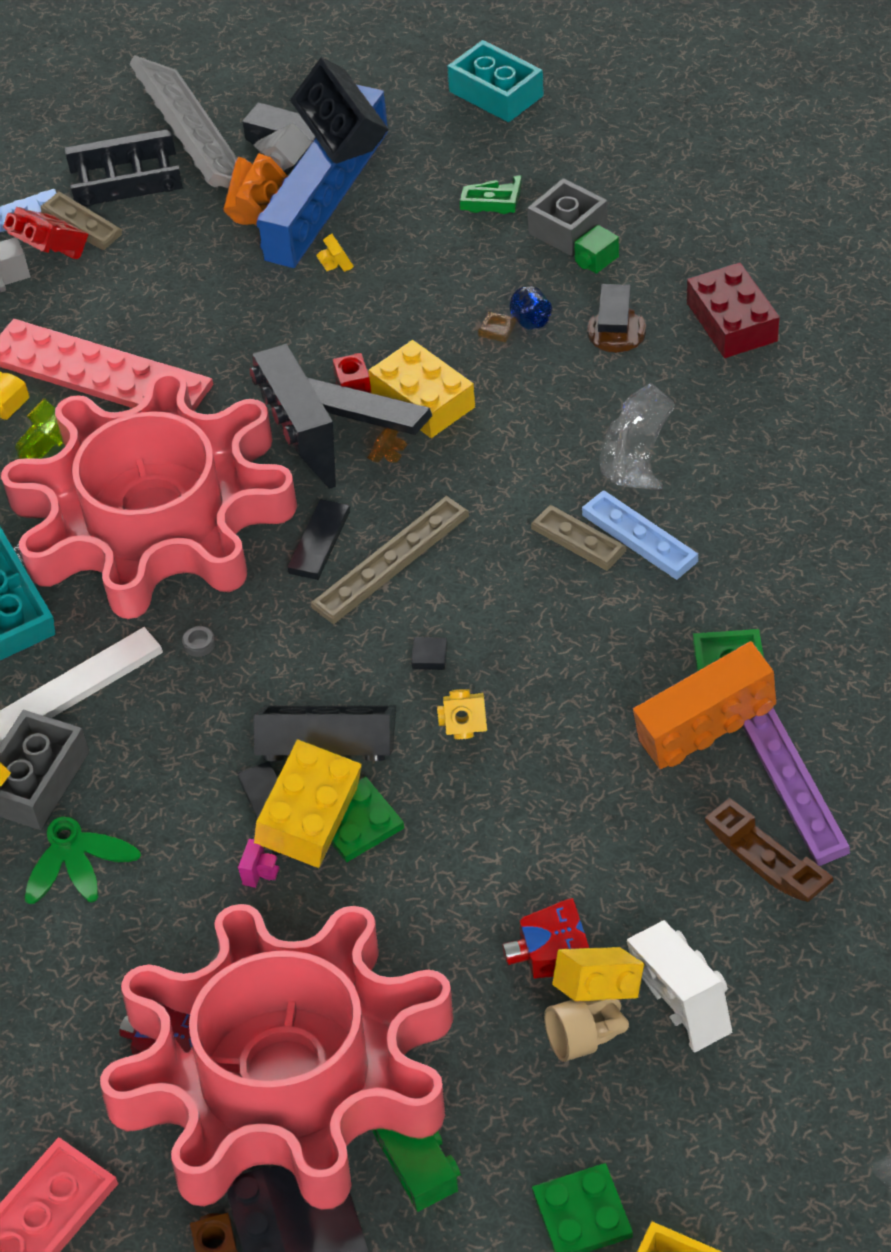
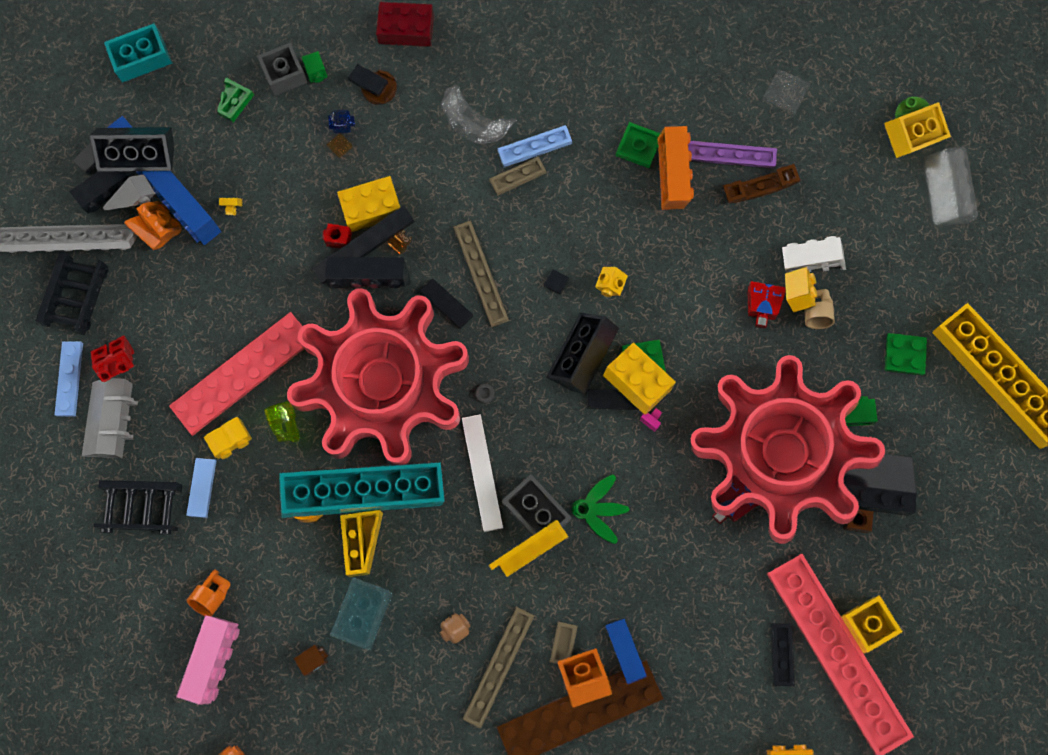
camera: 65 degrees left, 25 degrees up
dark tan tile [41,191,122,250] -> none

